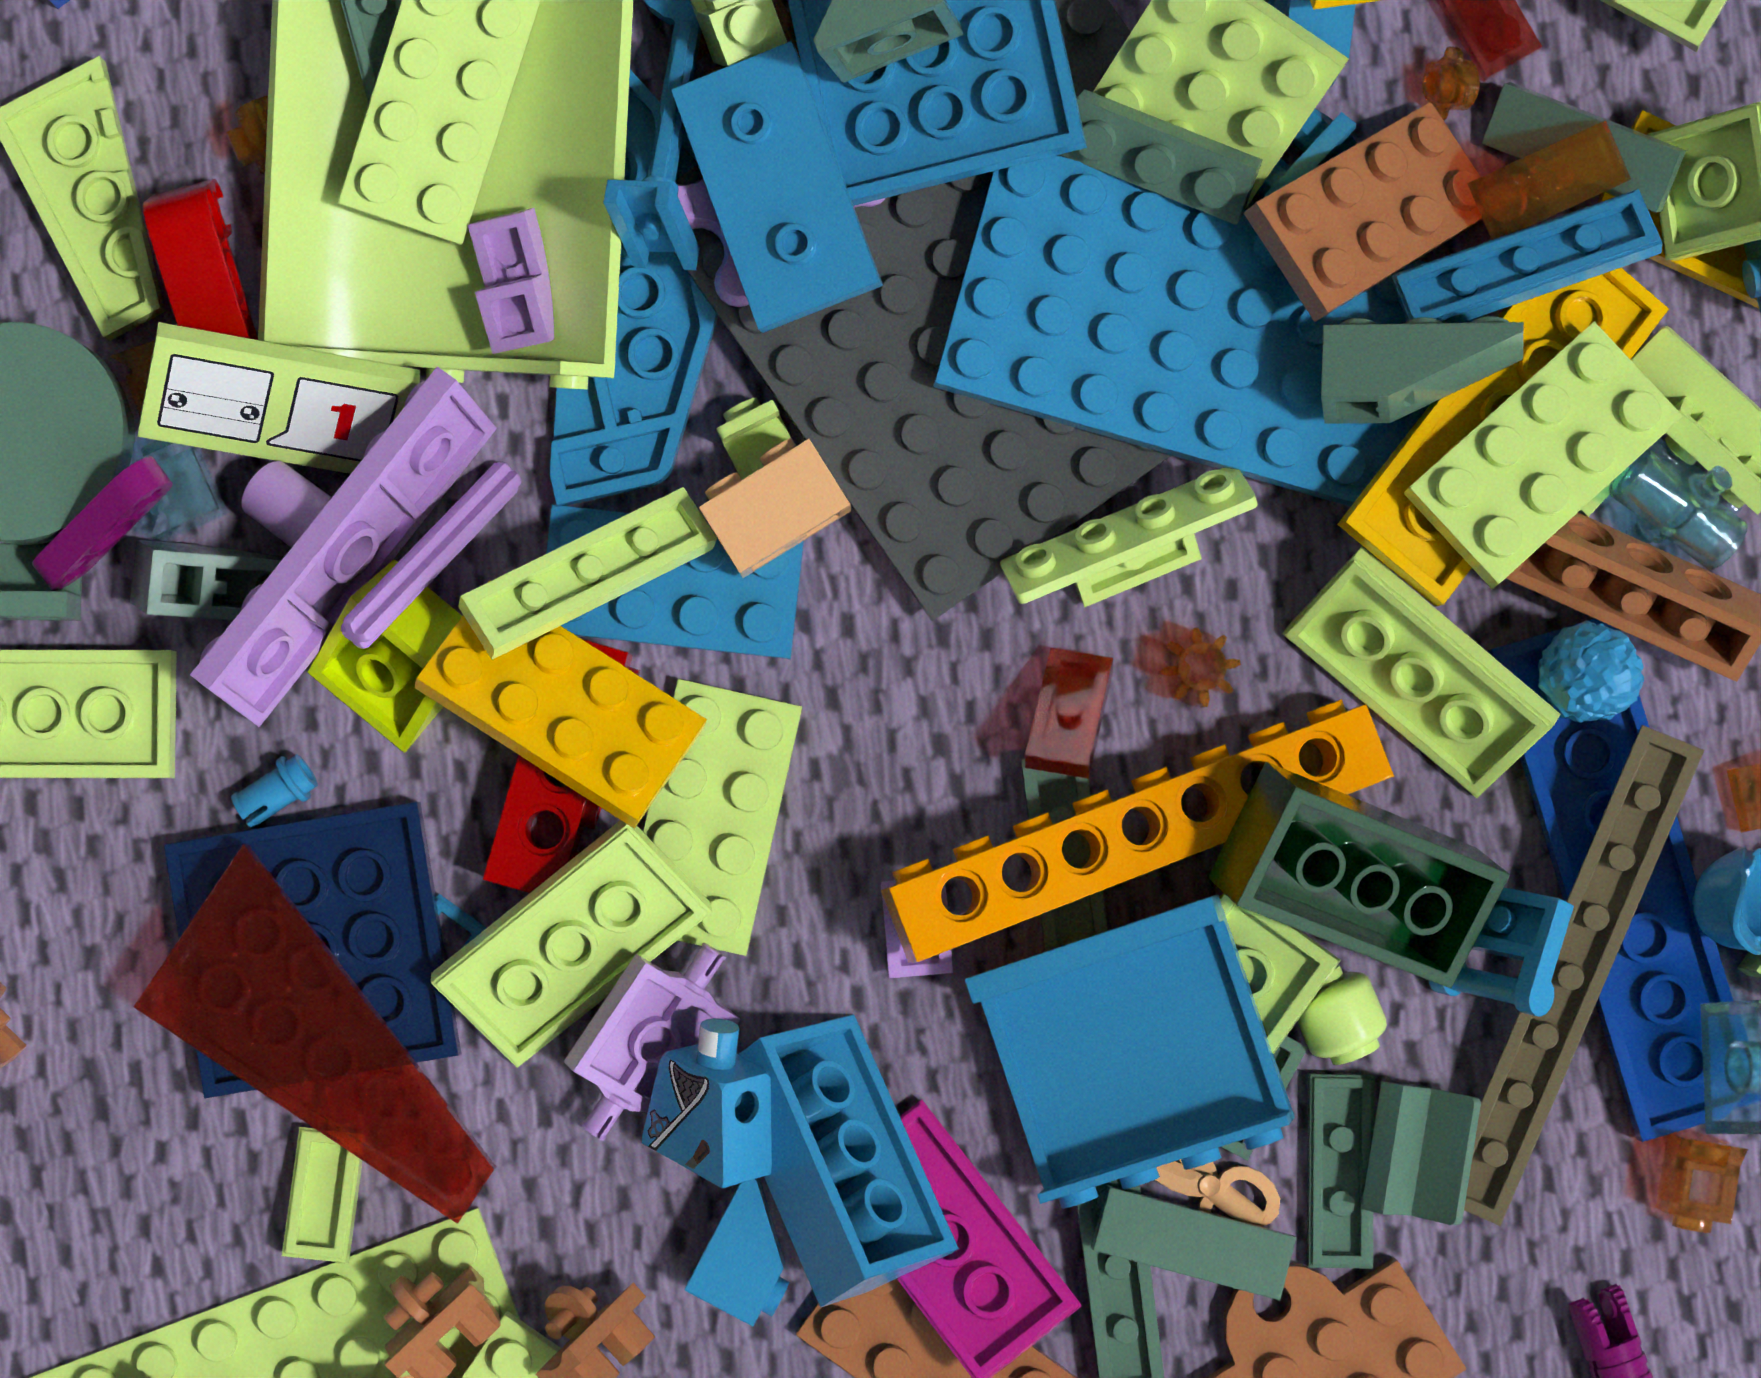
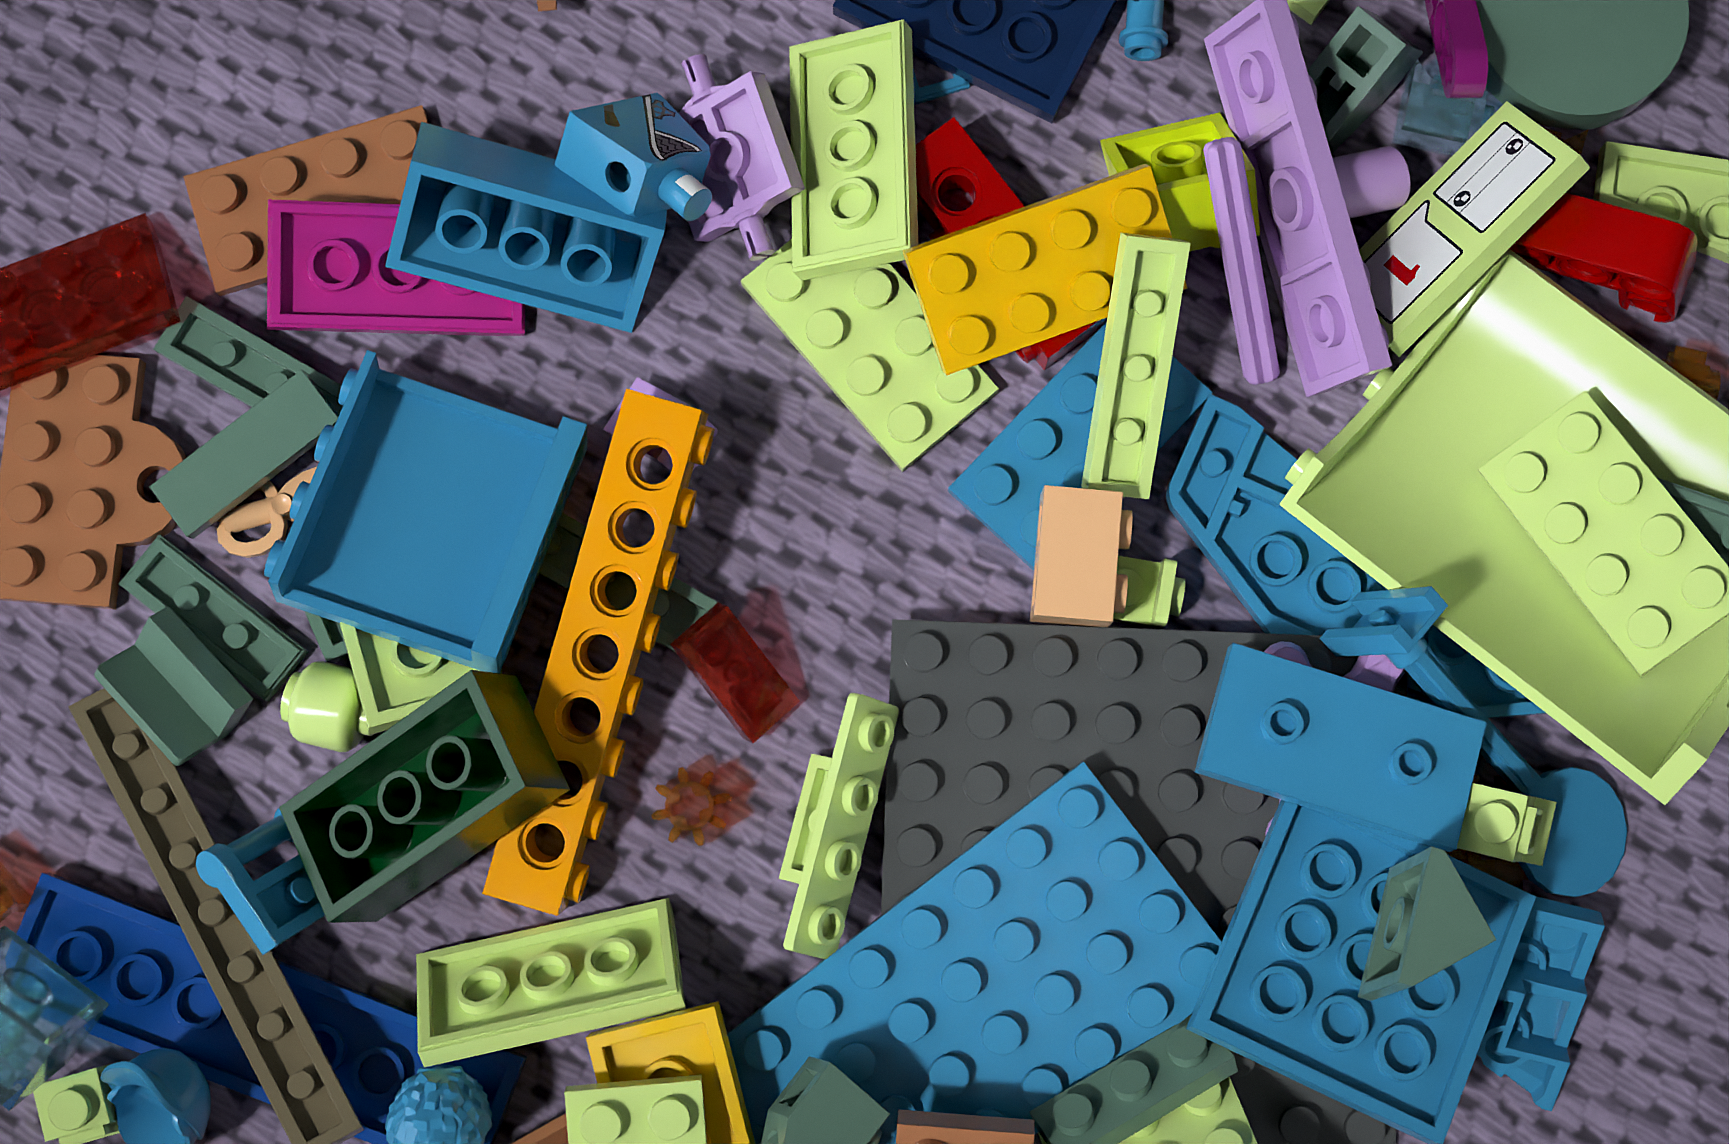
camera: 130 degrees right, 5 degrees down
lavender slope [468,208,554,354] -> none
dark azure slope [684,1178,790,1327] -> none

